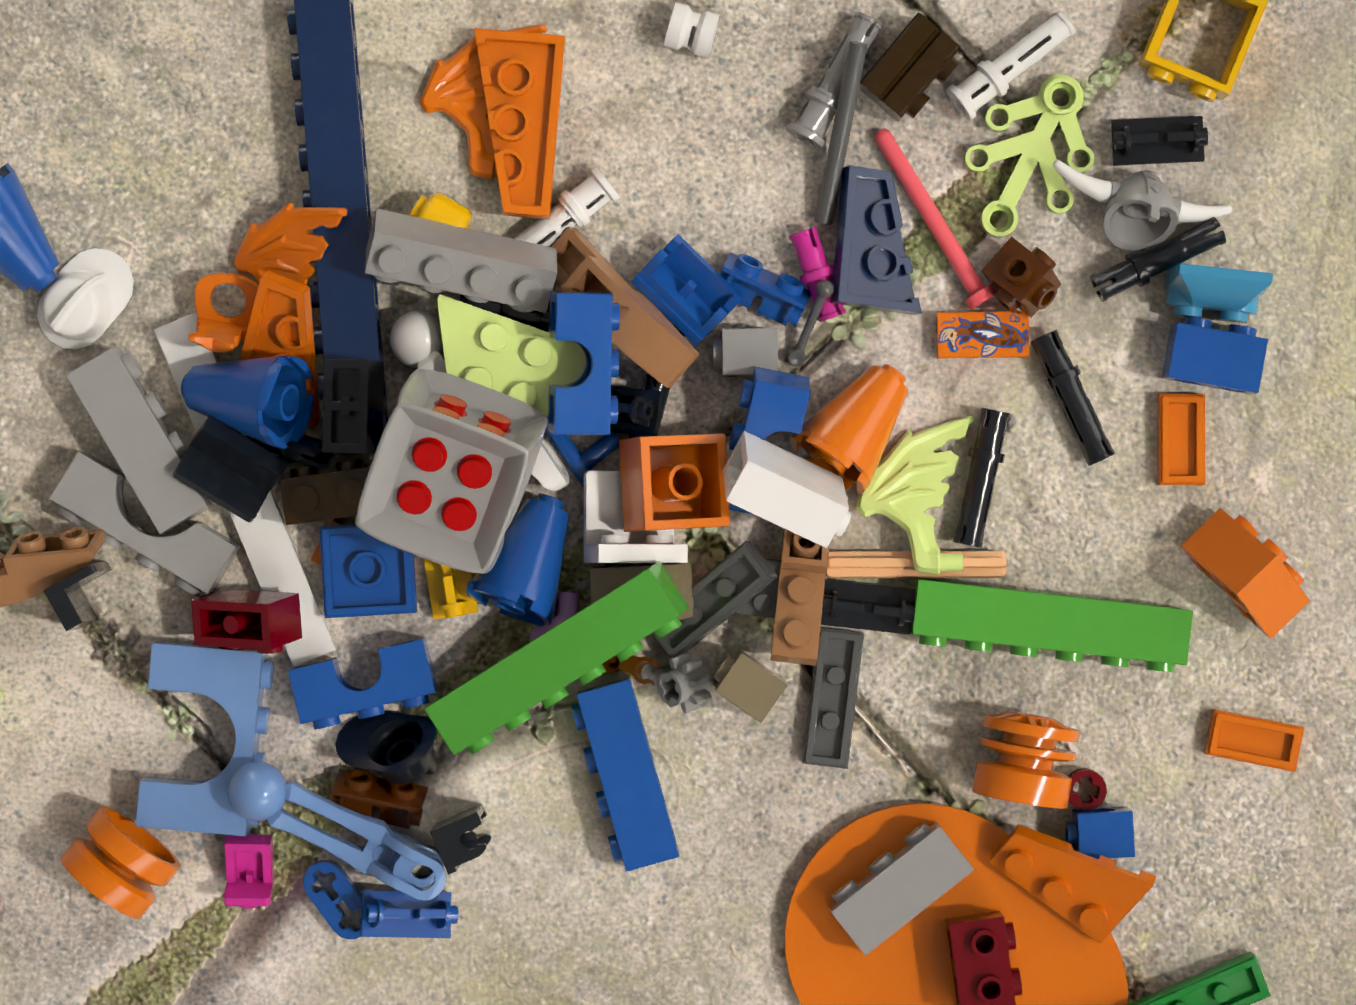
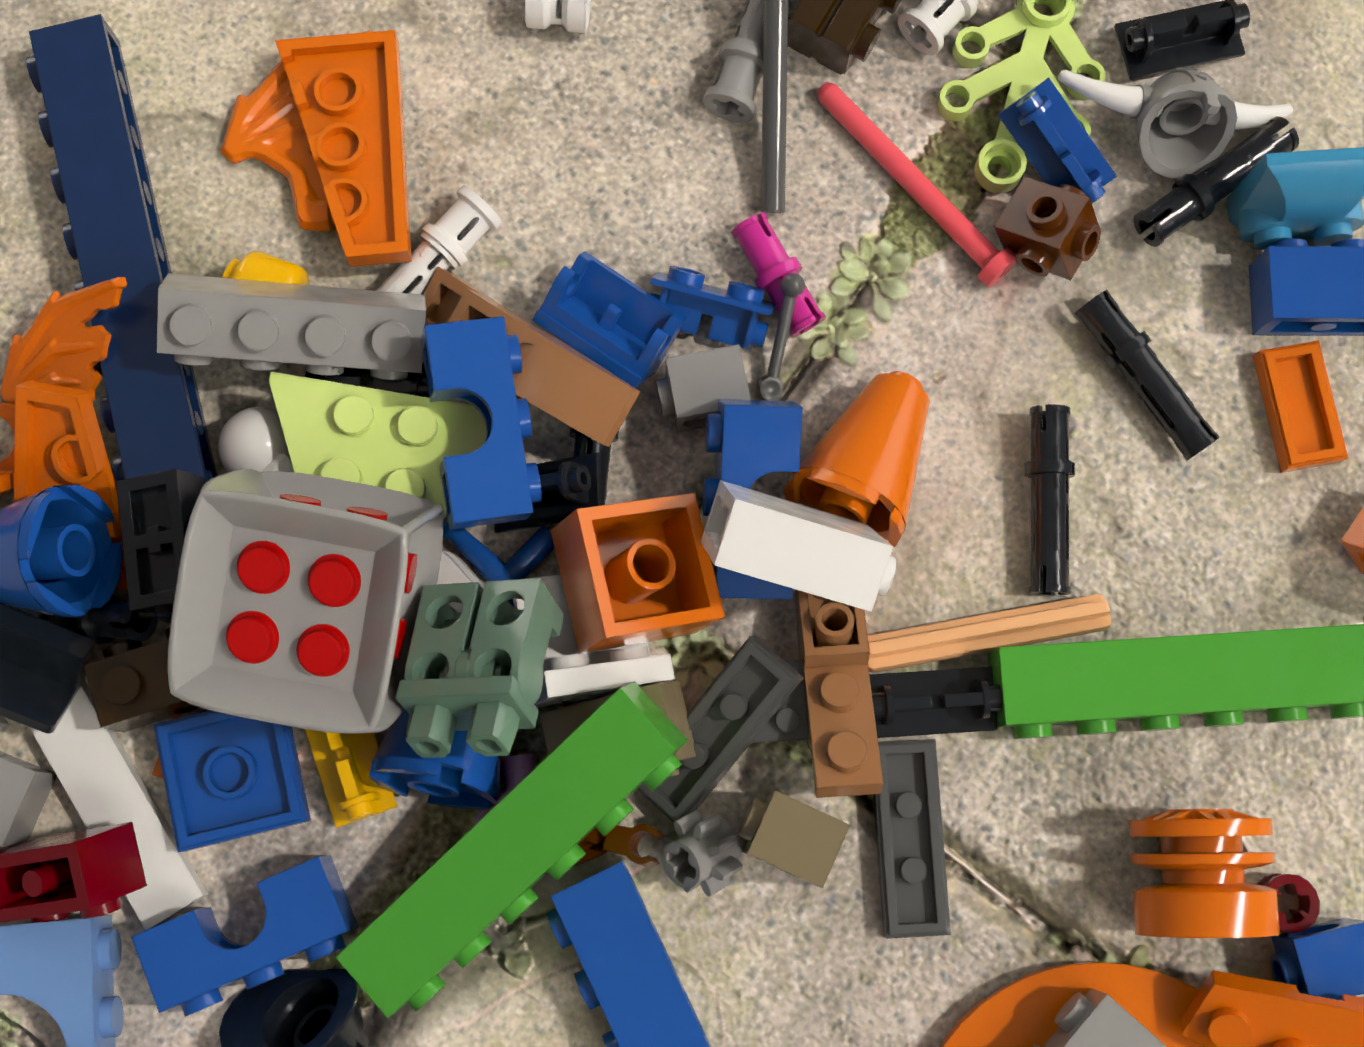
camera: 15 degrees left, 10 degrees down
dark blue wing [831,165,922,315] -> none
yellowish green animal [856,416,974,575] -> none
tile [936,311,1029,359] -> none
none -> sand green hips [396,578,564,758]
none -> blue hinge [998,77,1117,203]

